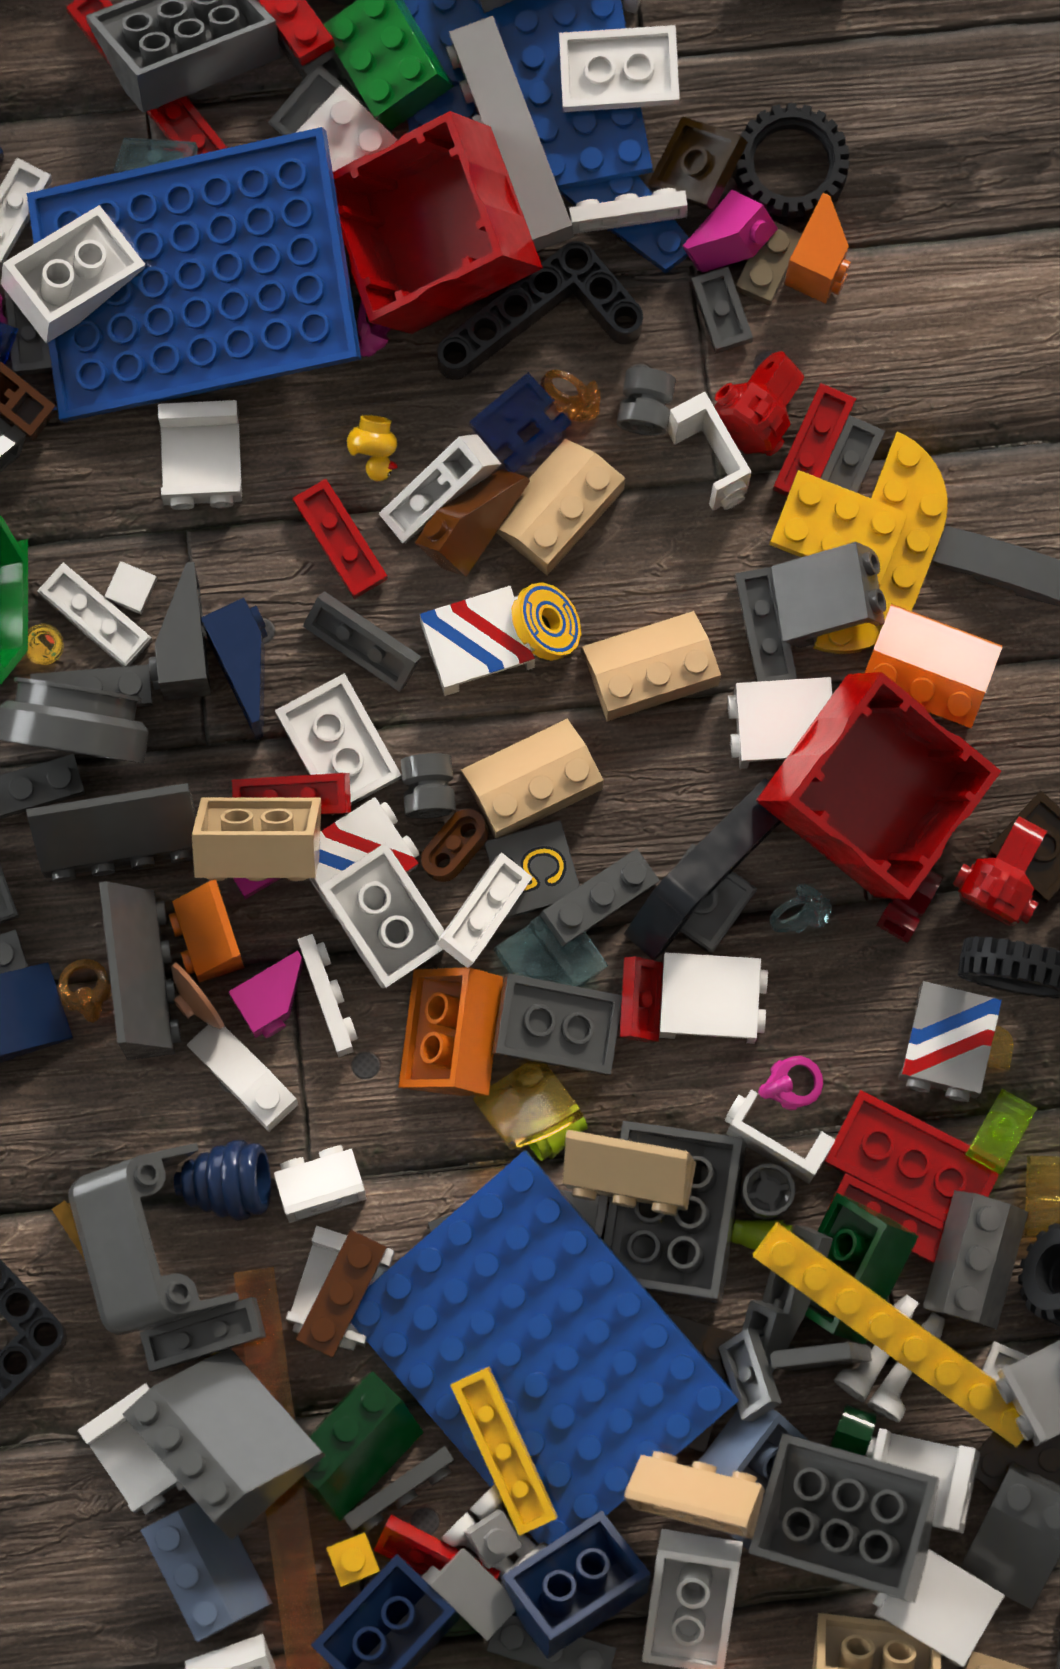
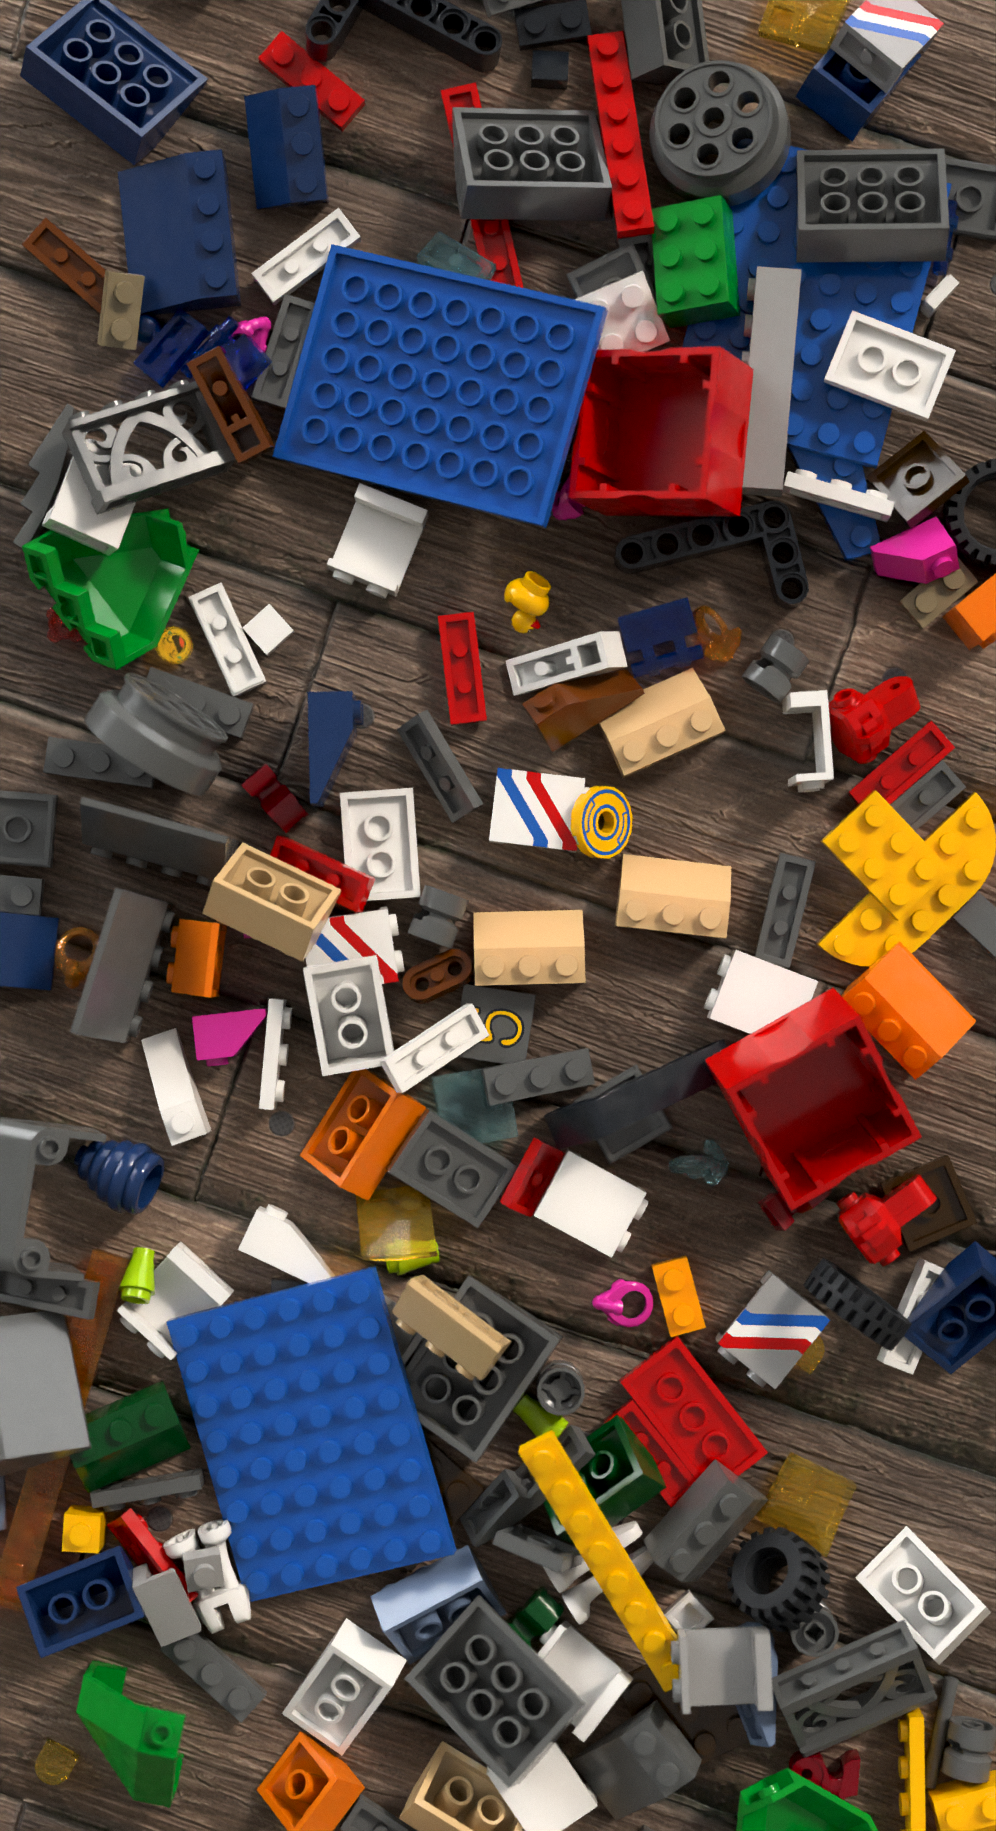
camera: 30 degrees right, 10 degrees up
white slope [1,205,145,343] -> none
dark grey slope [149,562,211,701] -> none
nougat dish [171,963,224,1030] -> none
white slope [274,1145,367,1223] -> none
reddish brown plate [296,1229,388,1359] -> none
yellow plate [450,1367,558,1536] -> none
dark blue slope [501,1511,651,1659] -> none
tan slope [624,1451,765,1539] -> none
dark grey plate [691,267,753,354] -> none
dark grey plate [718,1328,781,1422] -> none
white panel [724,1089,835,1184] -> none
panel [771,542,886,648] -> none
clear neon green plate [965,1089,1037,1175] -> none
none -> lime cone [118,1247,155,1304]
none -> white slope [238,1204,335,1283]
none -> dark red leg [241,763,309,834]
none -> light orange plate [651,1255,706,1337]

